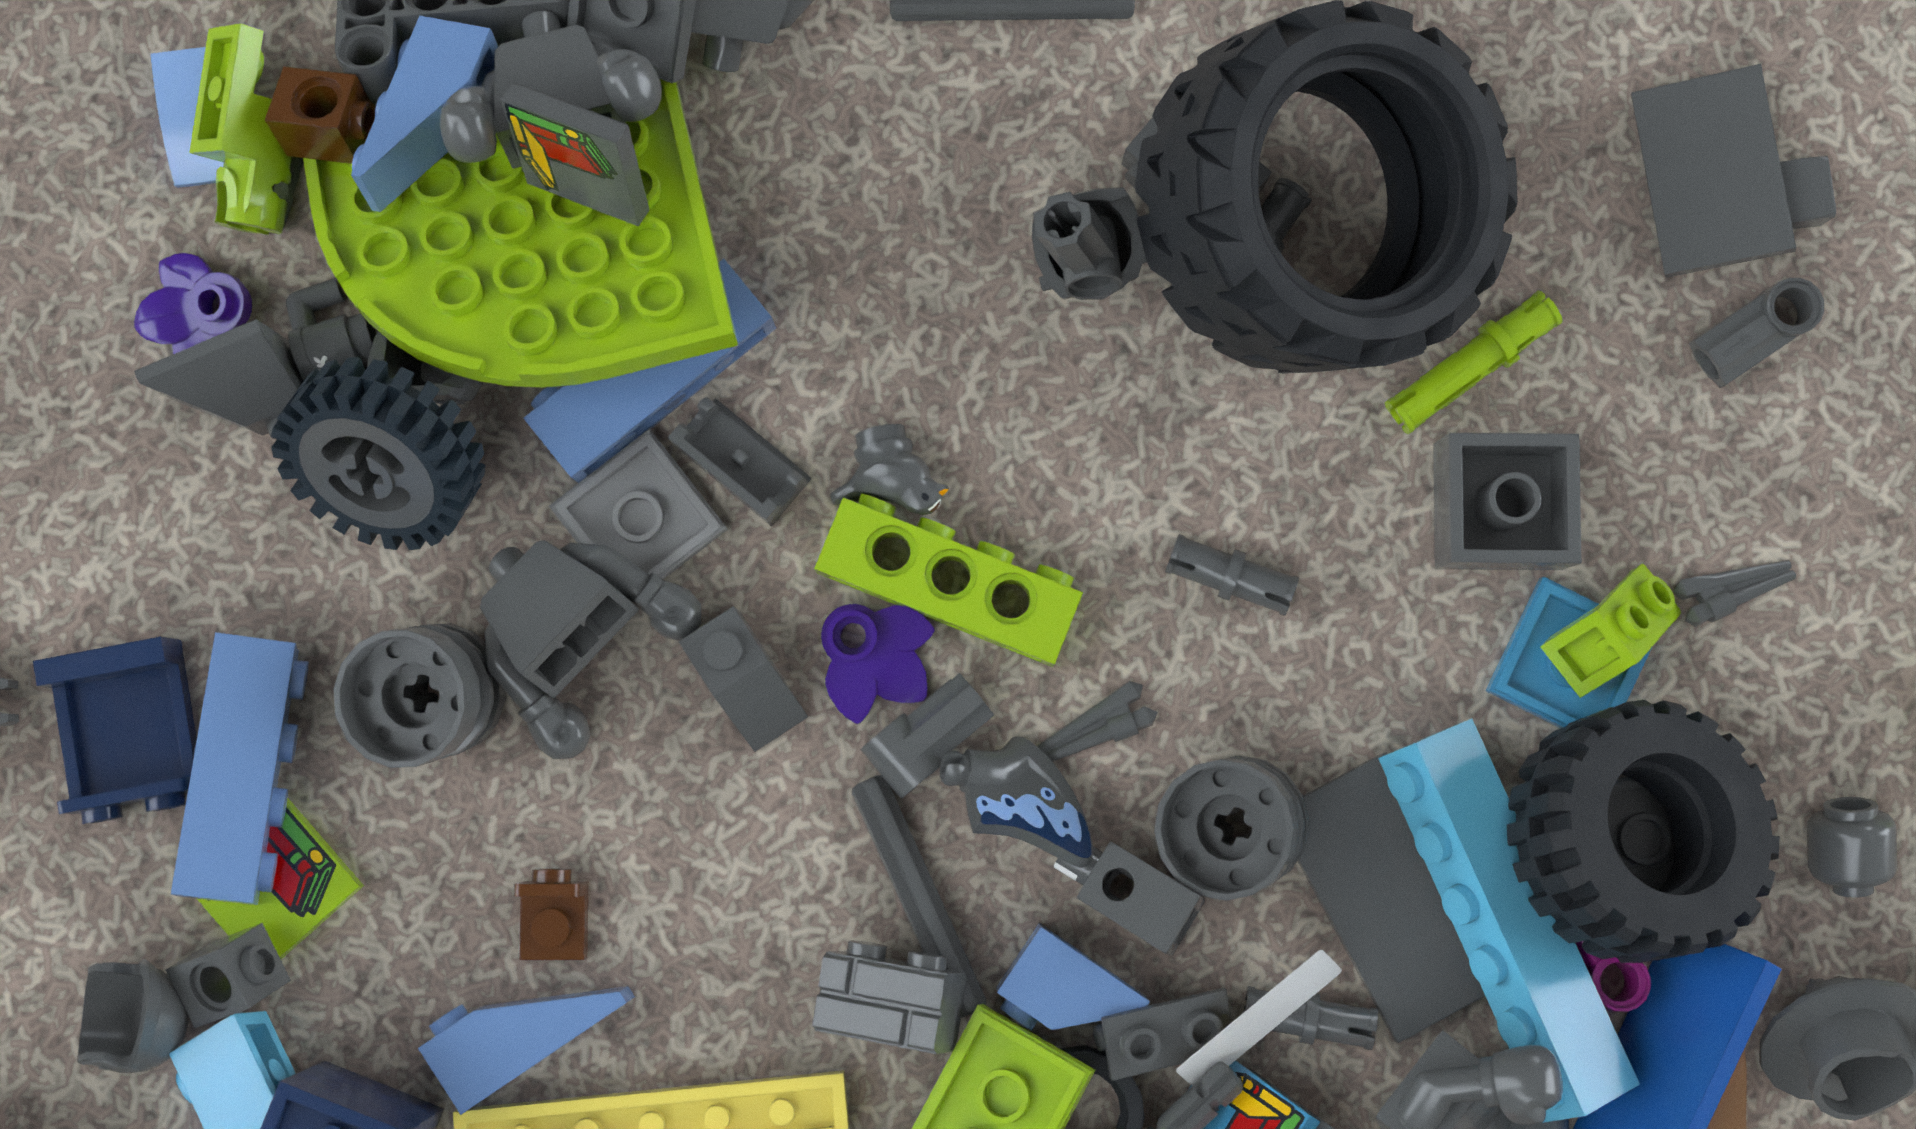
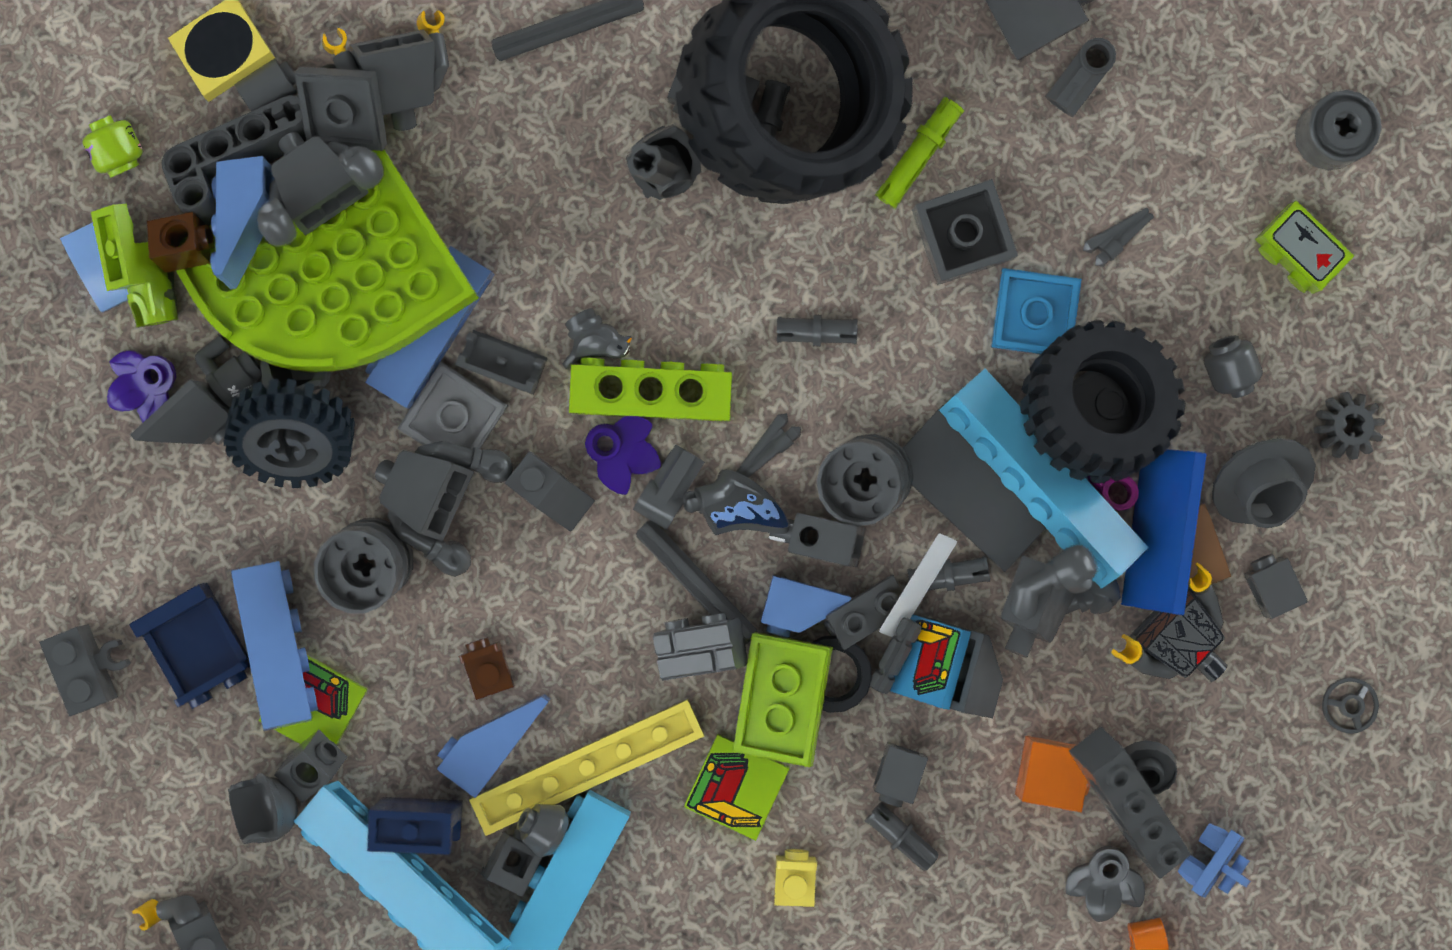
camera: 20 degrees left, 5 degrees up
dark grey tile [500,82,650,226] -> none
lime bracket [1540,564,1681,698] -> none

